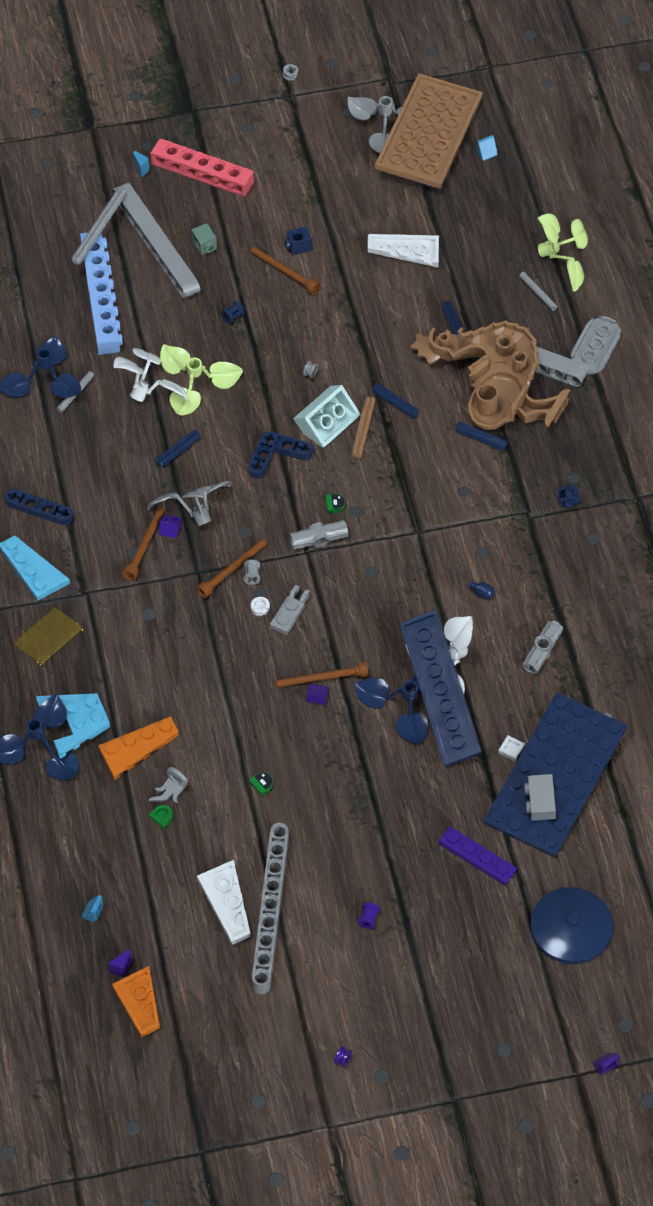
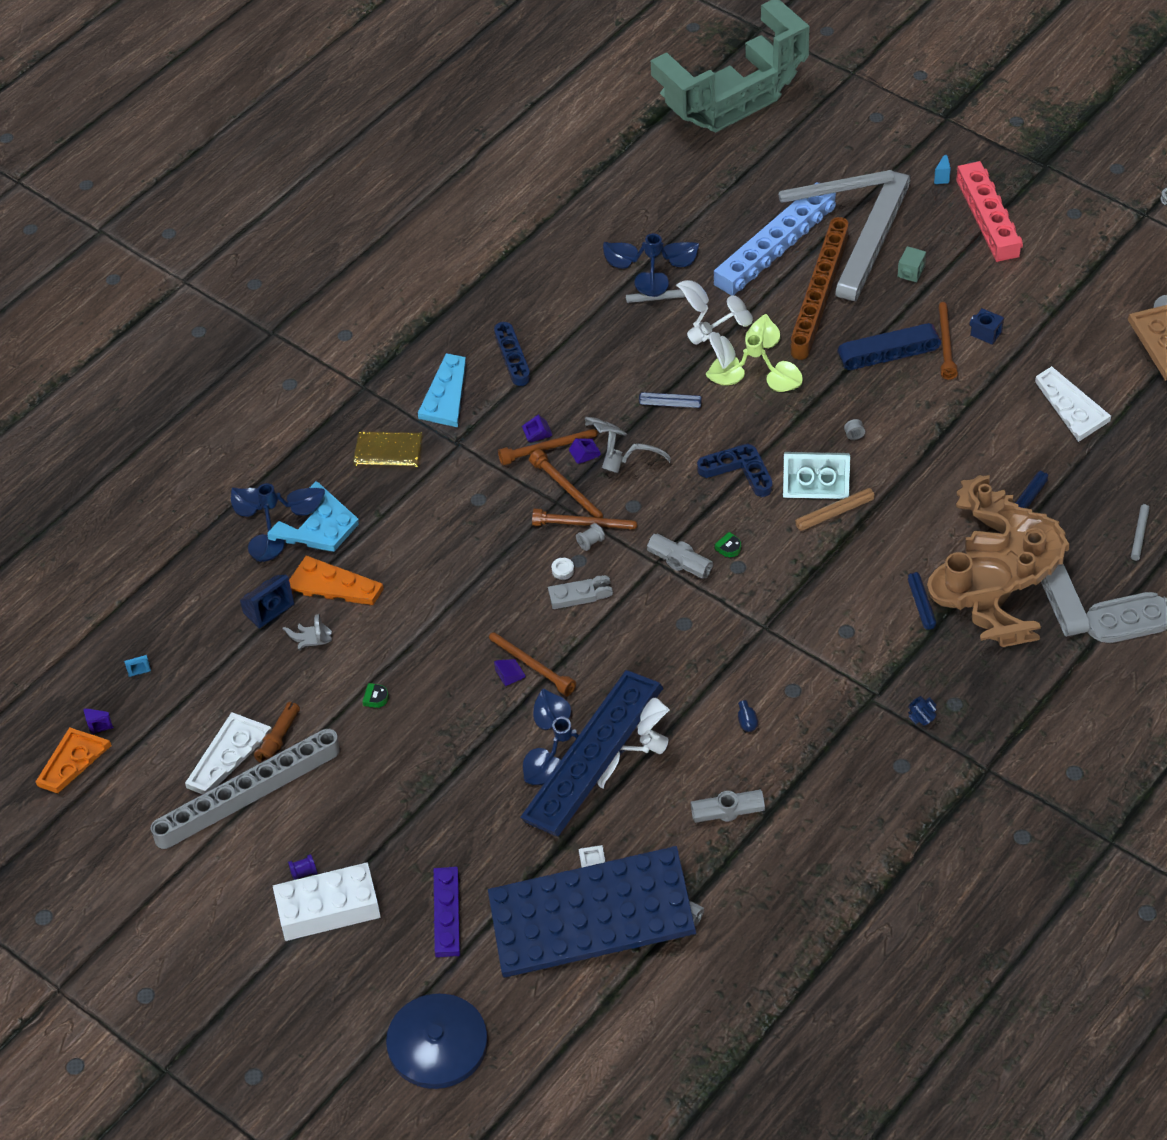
camera: 55 degrees right, 5 degrees down
green tile [148,805,173,829] -> none
dark blue bush [221,301,245,324] -> none
dark purple bush [334,1046,352,1067] -> none
dark blue axle [372,383,419,418] -> none
light grey brick [524,774,556,821] -> none
none -> dark blue slope [240,575,294,629]
none -> dark orange pin [254,702,300,763]
none -> white brick [273,862,381,941]
none -> dark purple slope [522,414,552,443]
none -> dark orange piece [529,449,603,518]
none -> dark orange beam [791,217,848,360]
none -> dark blue beam [837,323,941,370]

